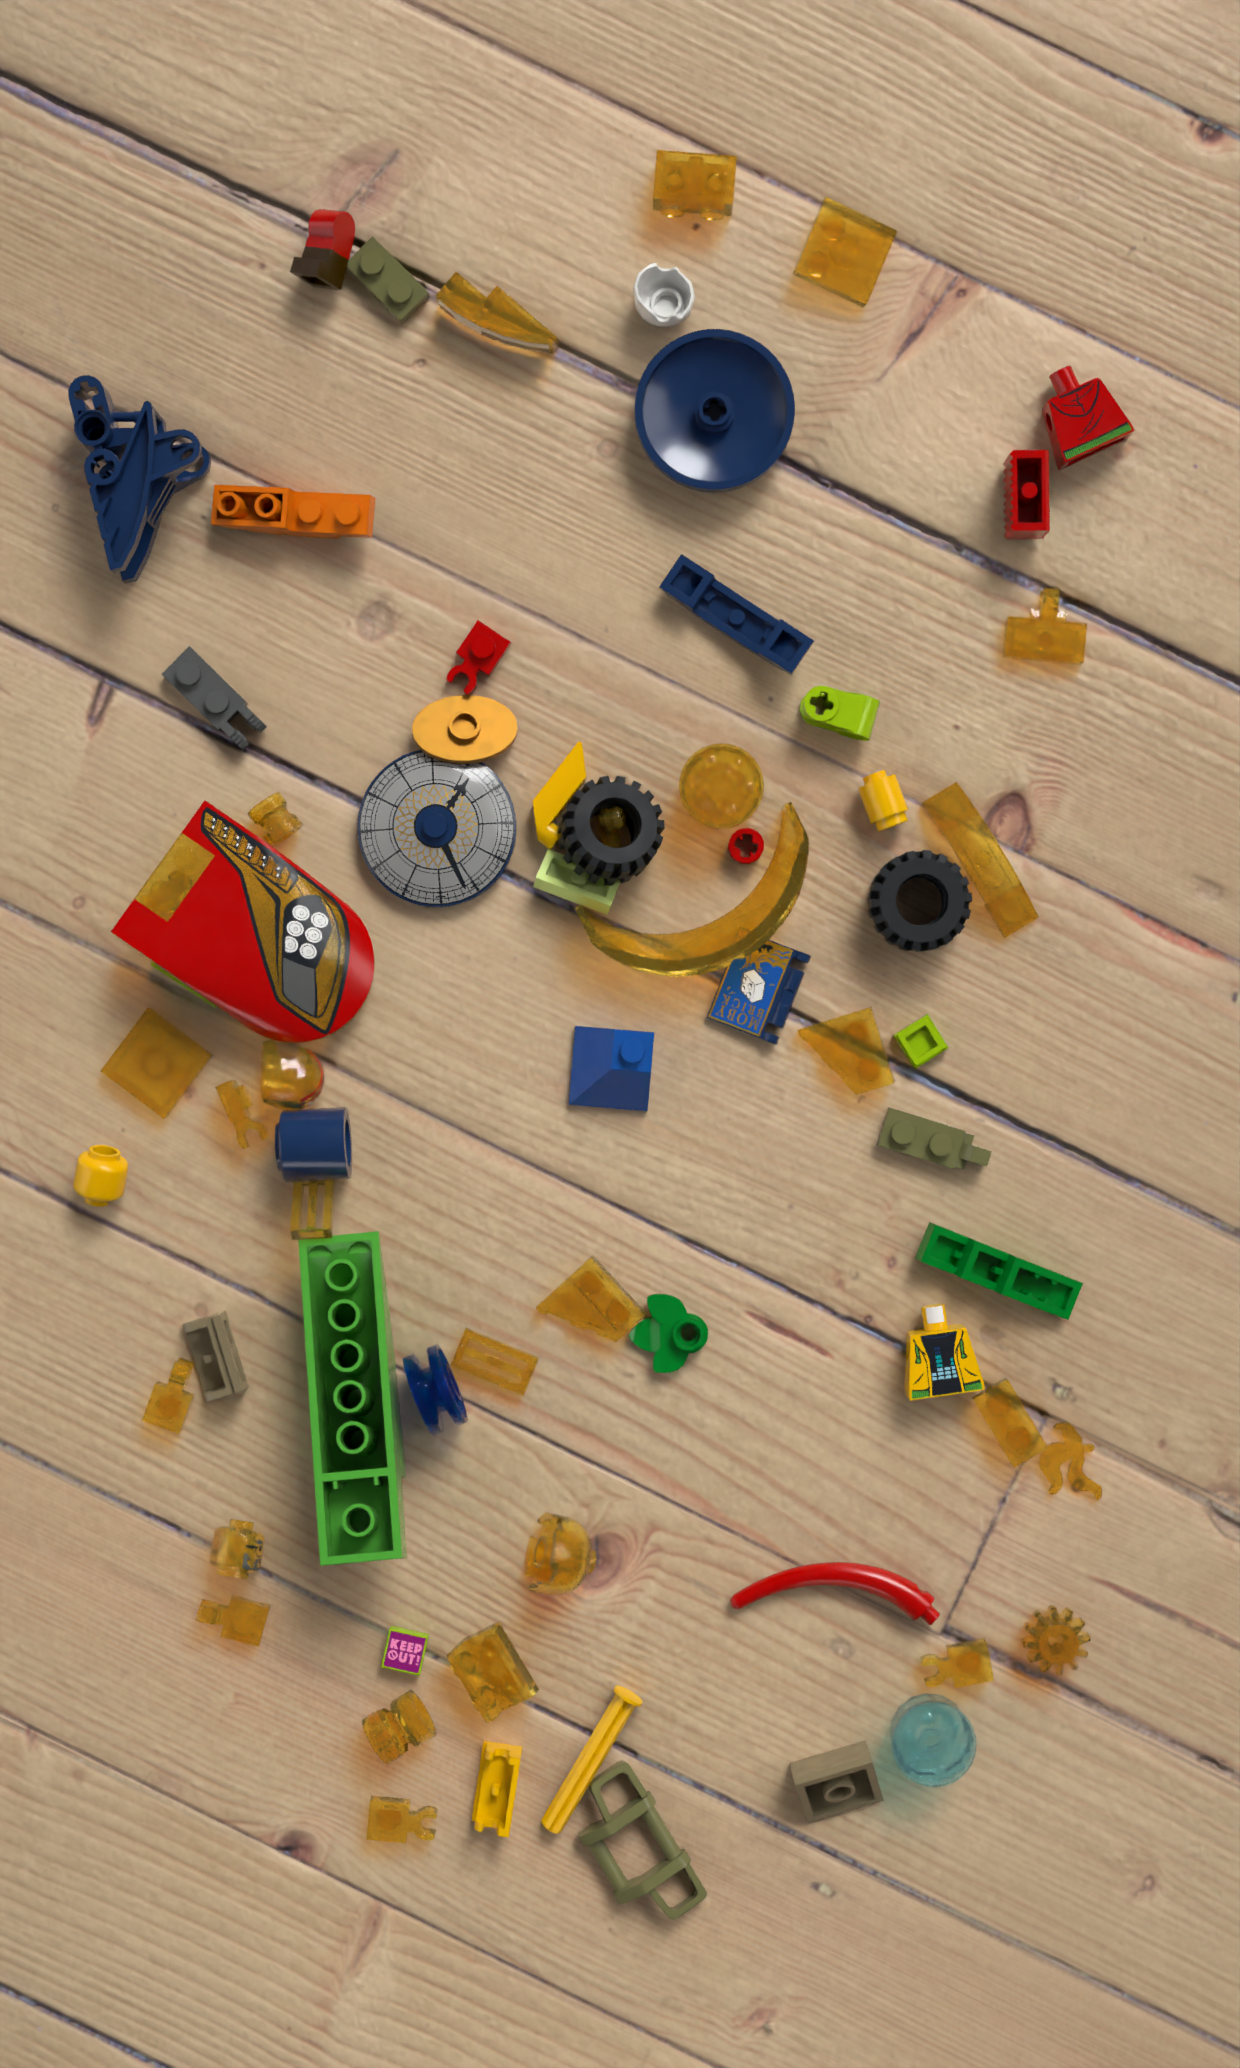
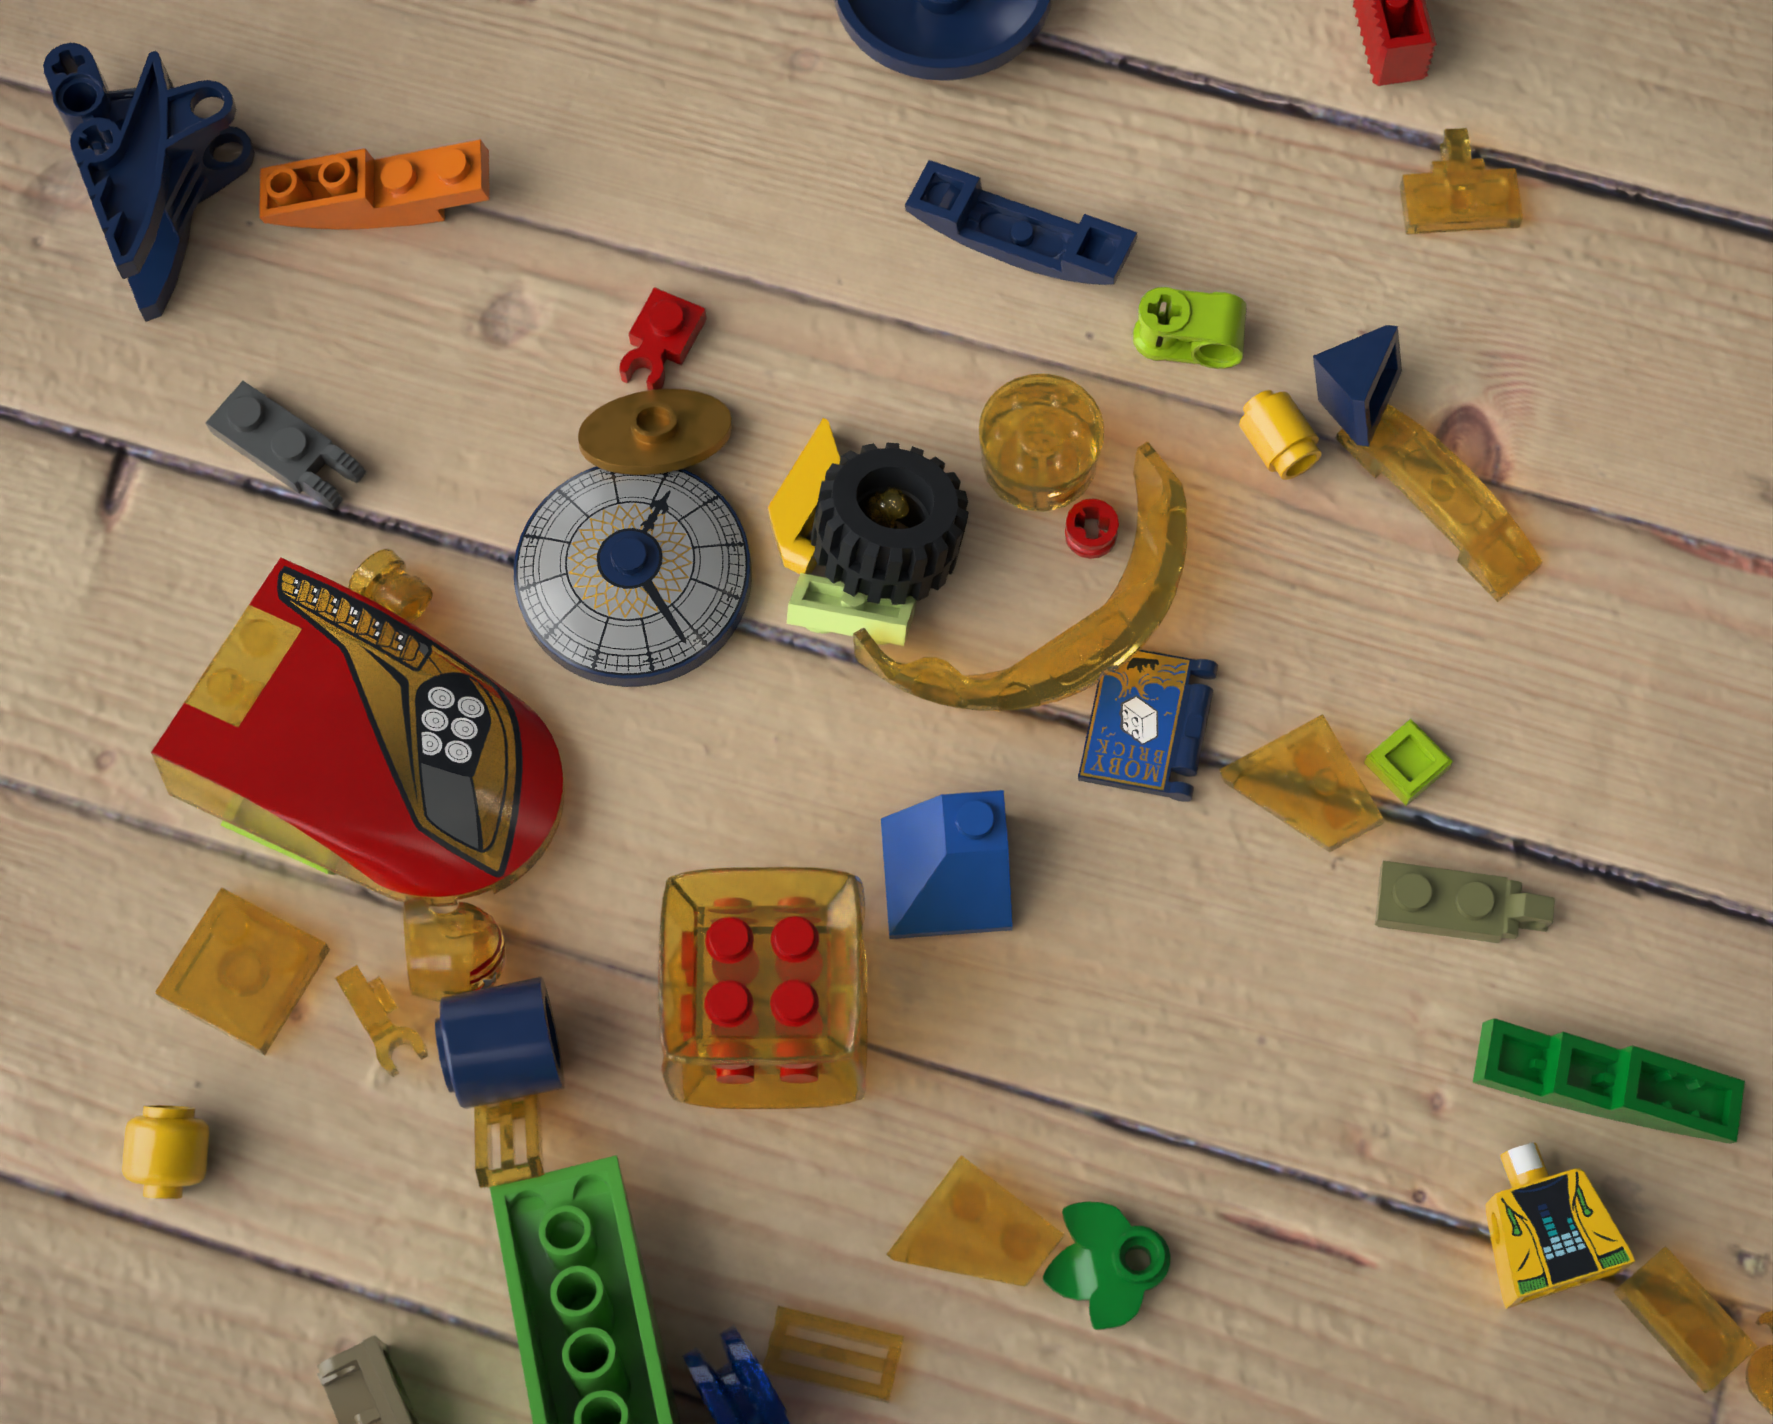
camera: 10 degrees left, 20 degrees down
black tyre [867,850,972,952] -> none
none -> clear yellow piece [658,867,868,1109]
none -> dark blue slope [1313,325,1402,447]

